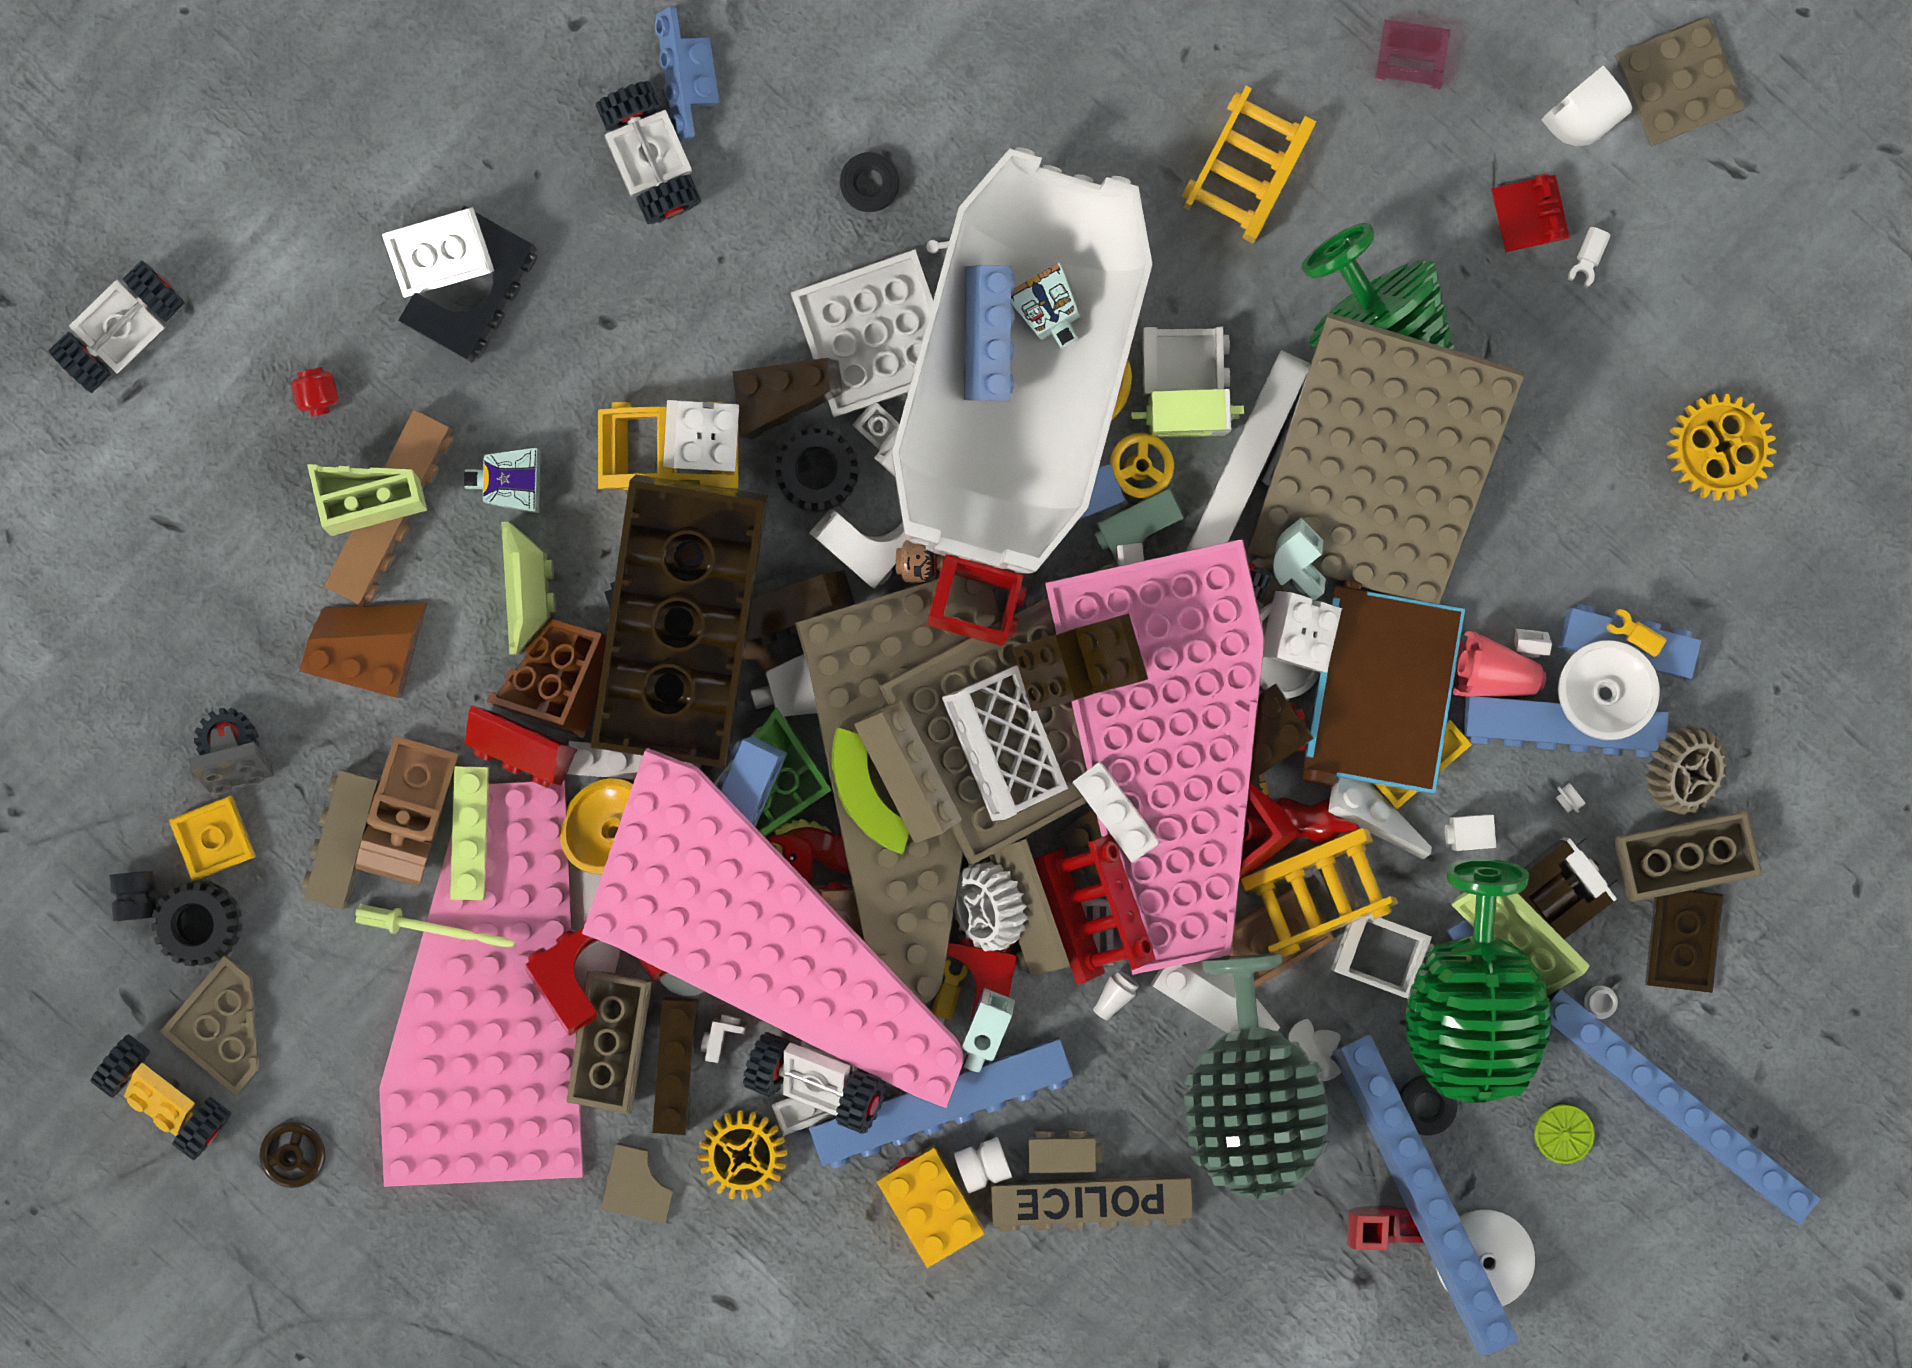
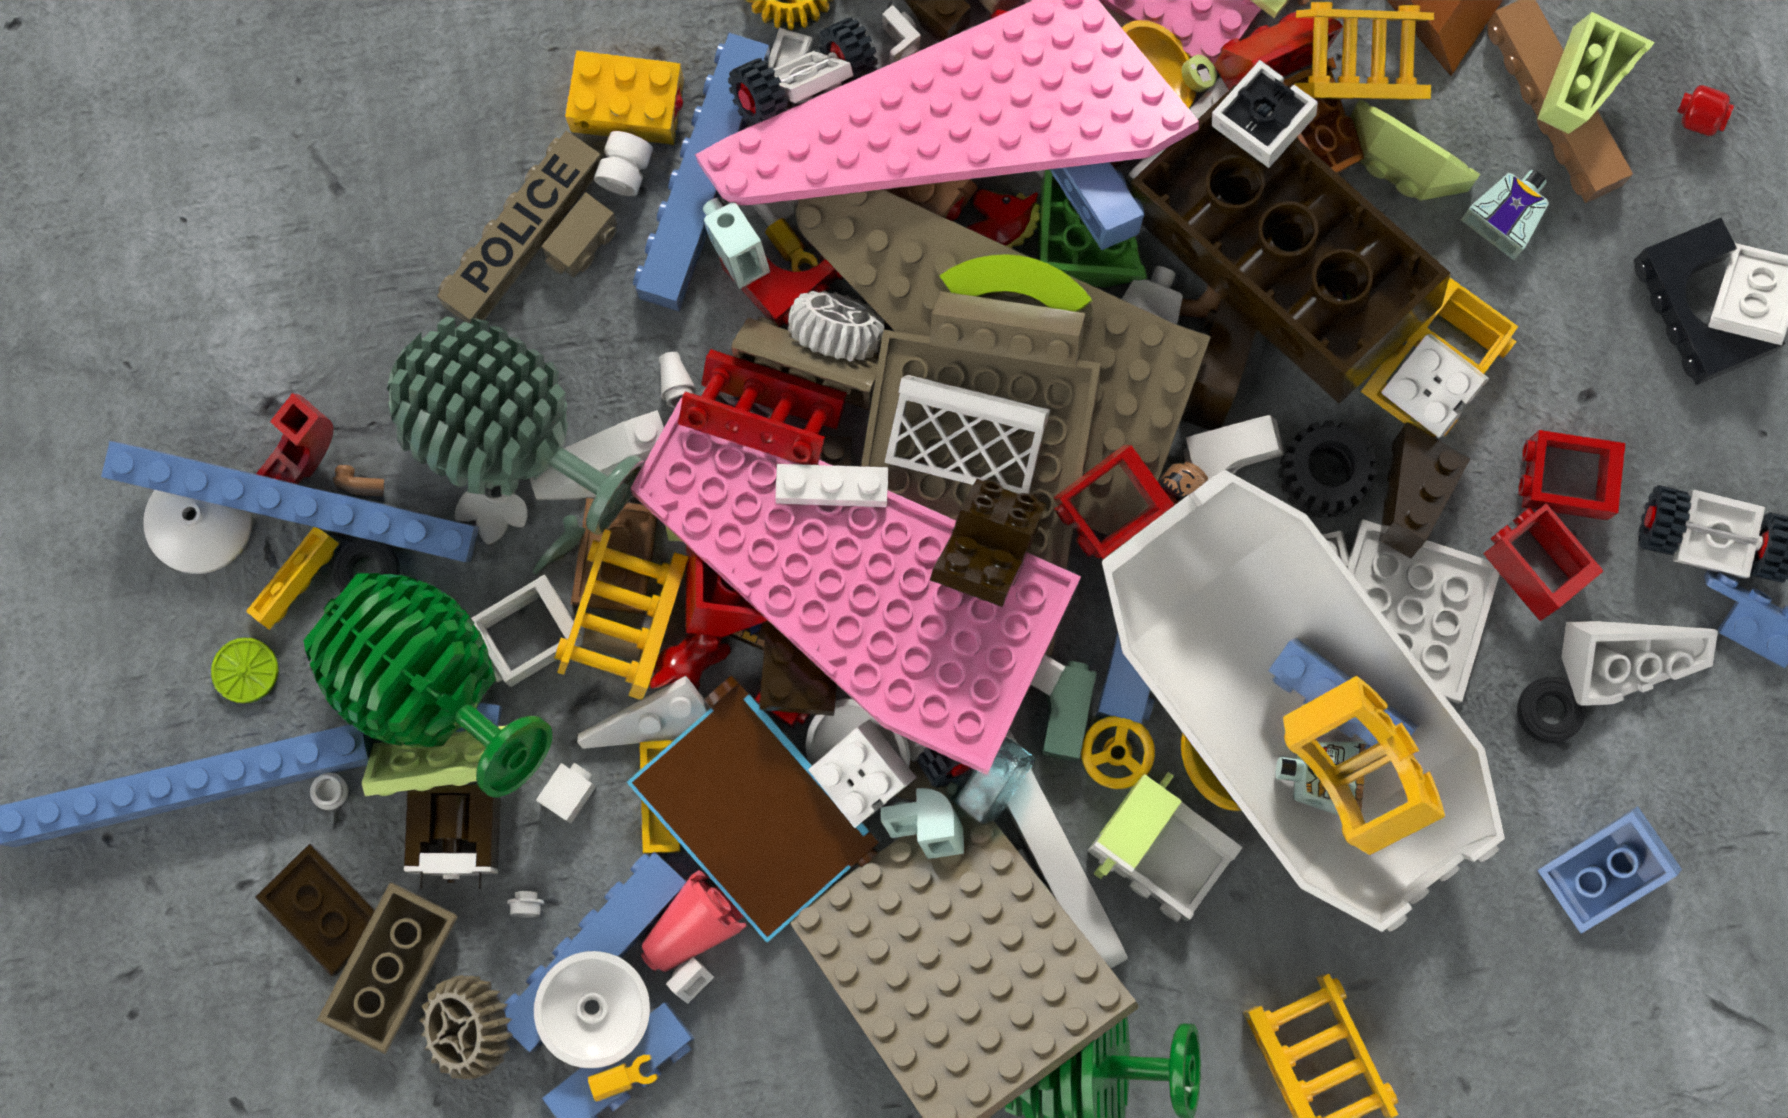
camera: 130 degrees right, 10 degrees down
none -> yellow plate [246,527,339,630]
none -> medium nougat arm [333,465,384,497]
none -> sand green bar [533,515,586,575]
none -> clear light blue brick [954,737,1036,824]
none -> yellowish green tile [1181,55,1217,92]
none -> piece [1212,60,1318,168]
none -> yellow window [1283,676,1445,855]
none -> yellow fence [1294,2,1434,100]
none -> red window [1483,503,1603,621]
none -> red window [1518,430,1626,521]
none -> medium blue slope [1537,806,1682,934]
none -> white wedge [1561,621,1718,706]

